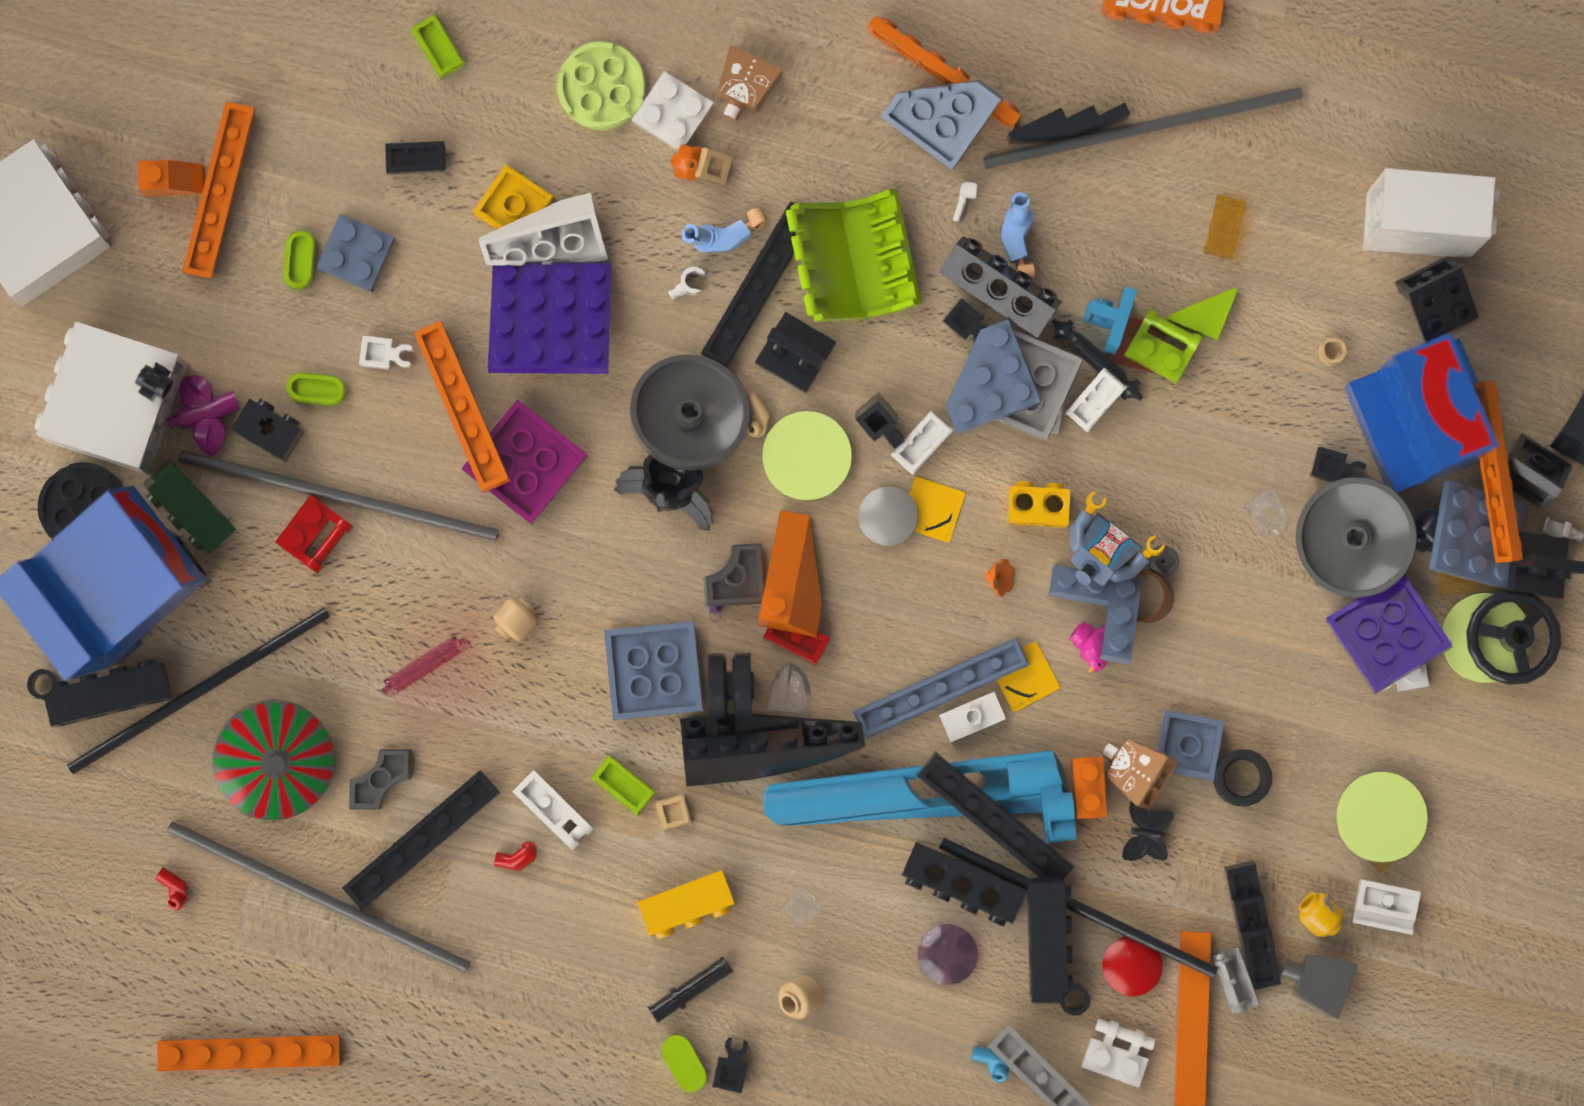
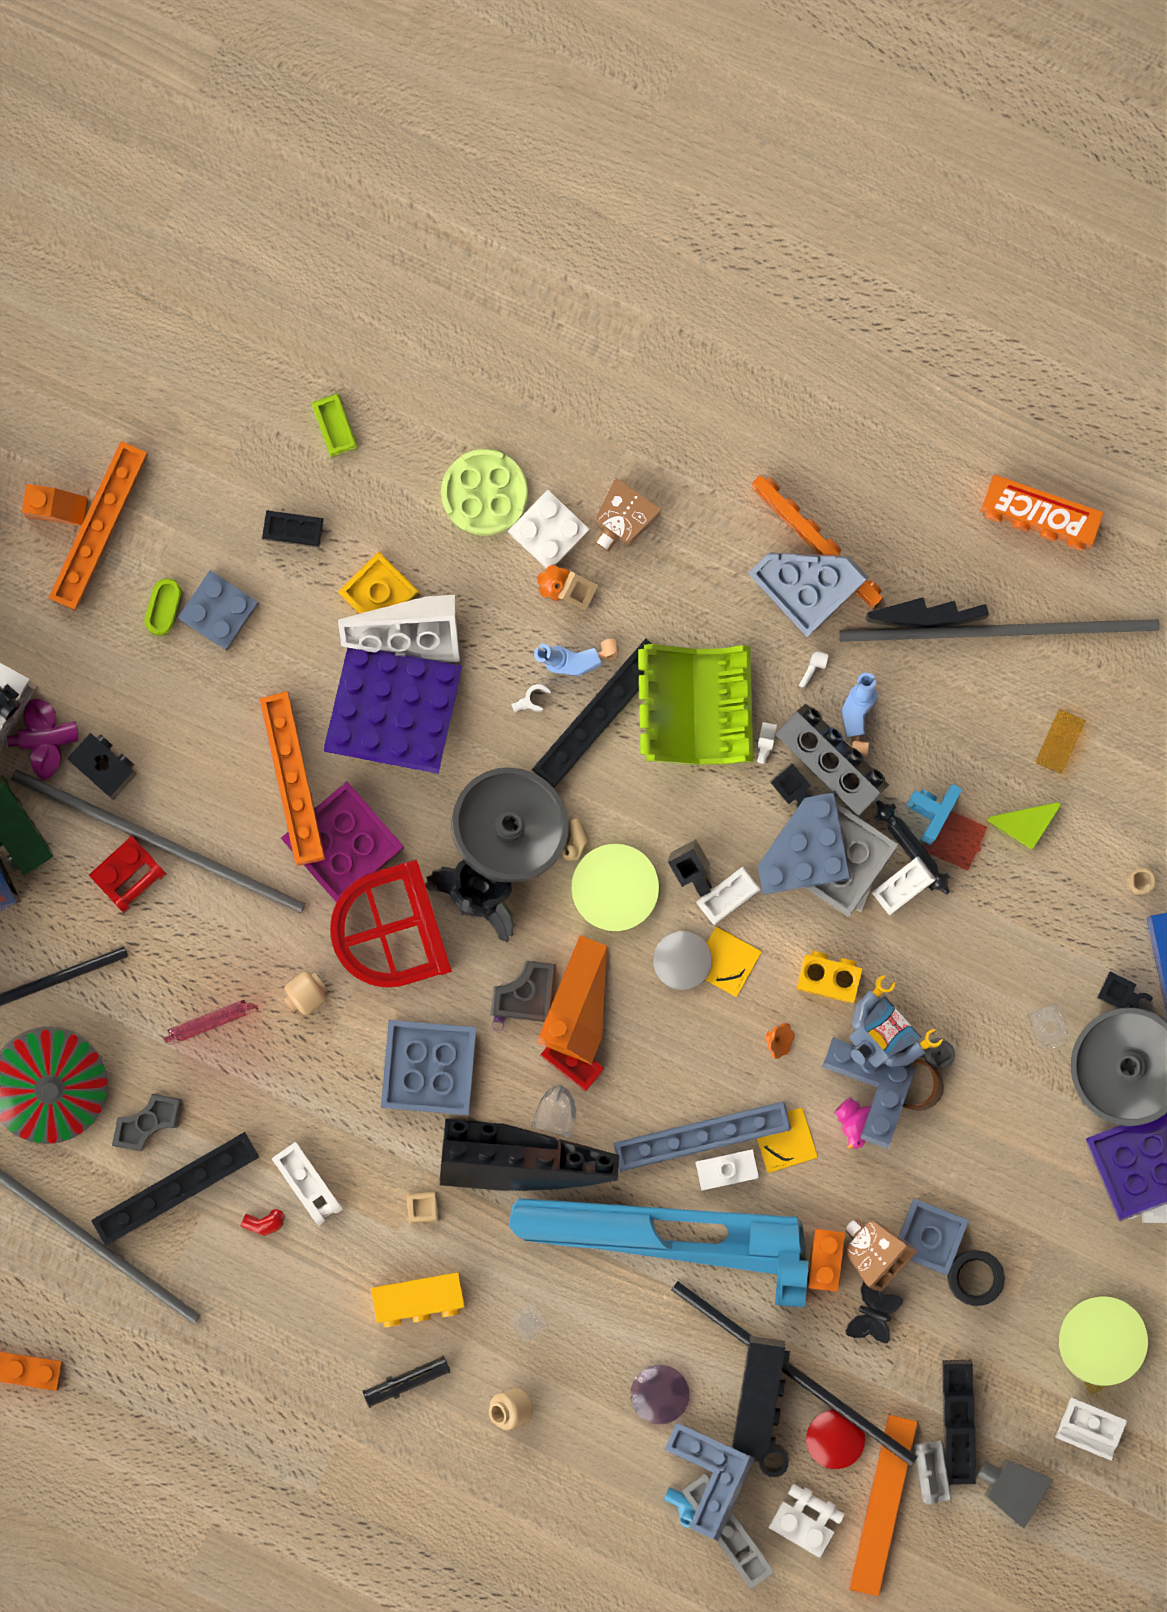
camera: 10 degrees right, 0 degrees up
lime tile [286,372,347,406] -> none
white plate [359,336,413,370] -> none
lime tile [591,755,656,816] -> none
lime tile [661,1035,707,1092] -> none
black wheel [708,652,754,719] -> none
black plate [712,1037,748,1093] -> none
black bracket [755,311,836,394] -> none
black brick [901,842,1027,927] -> none
black tile [916,752,1074,878] -> none
lime plate [1124,308,1203,384] -> none
yellow head [1298,892,1344,937] -> none
none -> red window [330,859,452,988]
none -> sand blue plate [664,1422,755,1541]
none -> white piece [757,722,777,764]

